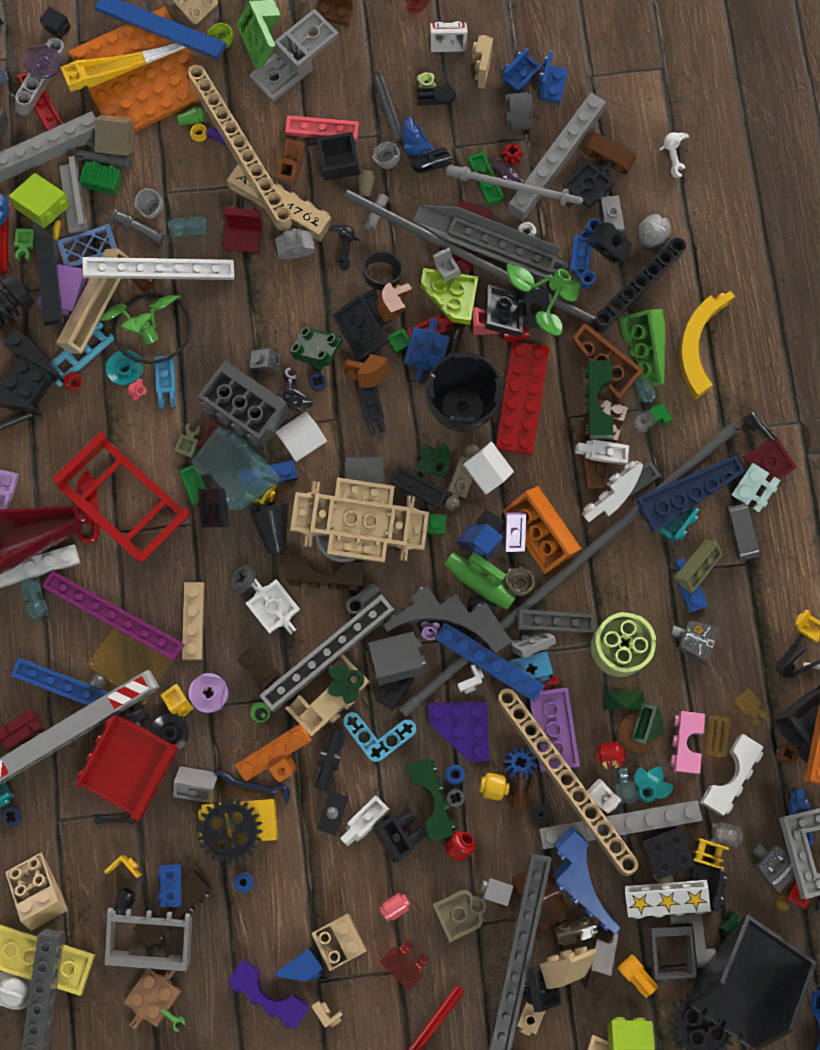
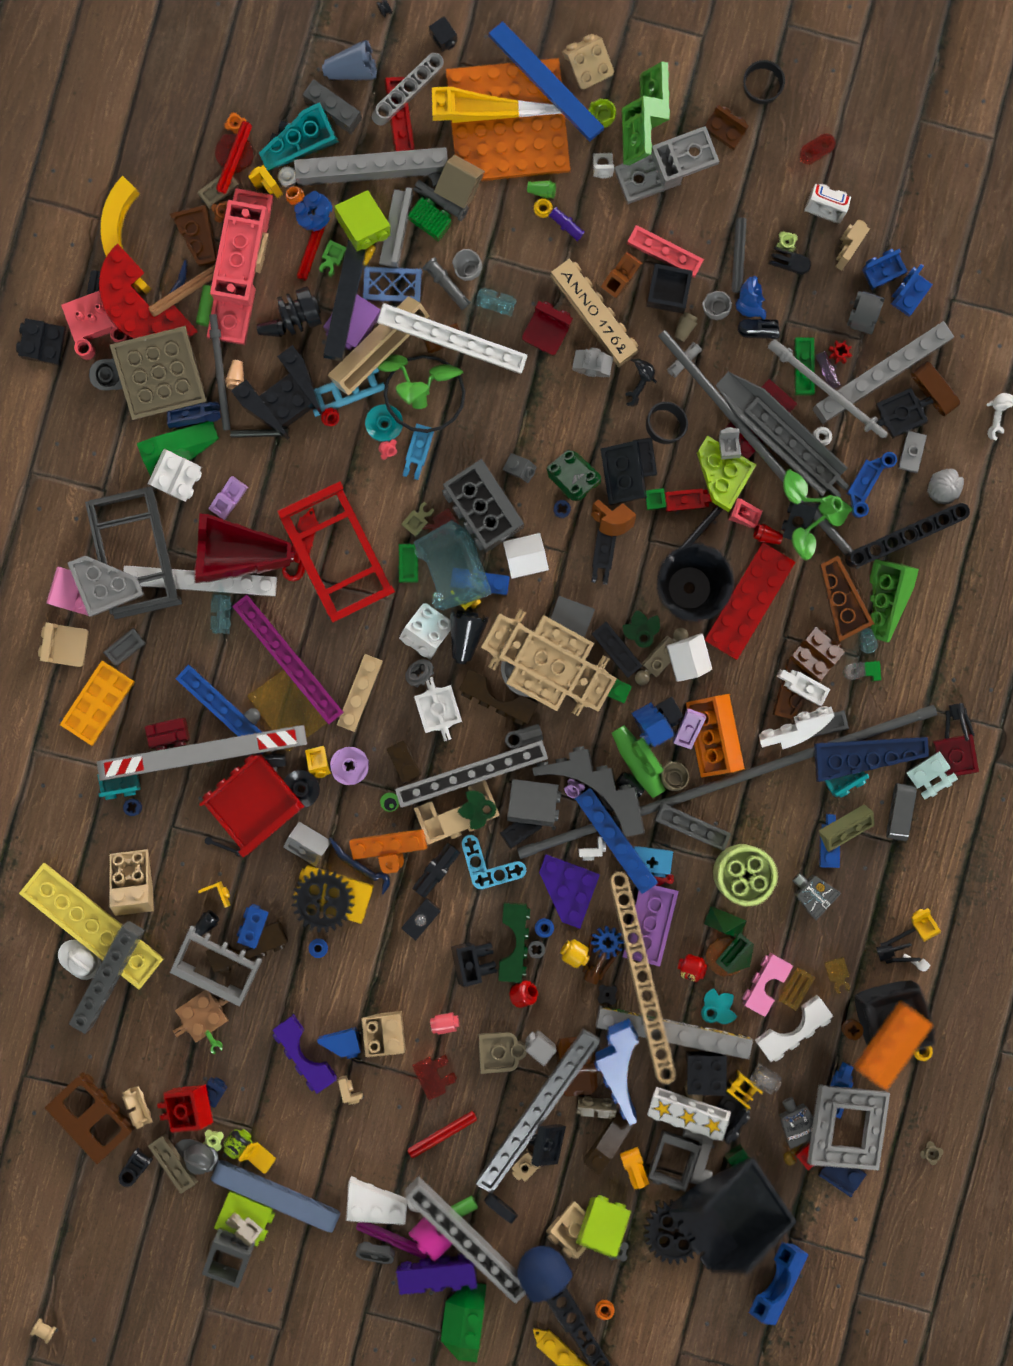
camera: 20 degrees right, 10 degrees up
clear purple tile [24,44,61,78] -> none
tan beam [188,65,292,231] -> none
black plate [198,488,229,528] -> none
black piece [281,367,313,412] -> none
white hinge [340,796,391,846] -> none
brick [376,283,412,322] -> none
blue plate [403,318,450,382] -> none
black plate [485,284,523,338] -> none
light grey plate [511,631,556,658] -> none
tan slope [540,946,597,989] -> none
dark green arch [585,360,614,440] -> none
white bracket [587,779,621,814] -> none
black brick [588,222,632,263] -> none
clear light blue plate [614,768,638,804] -> none
yellow arch [679,291,735,401] -> none
none -> white bracket [399,603,451,660]
none -> white bracket [593,153,614,178]

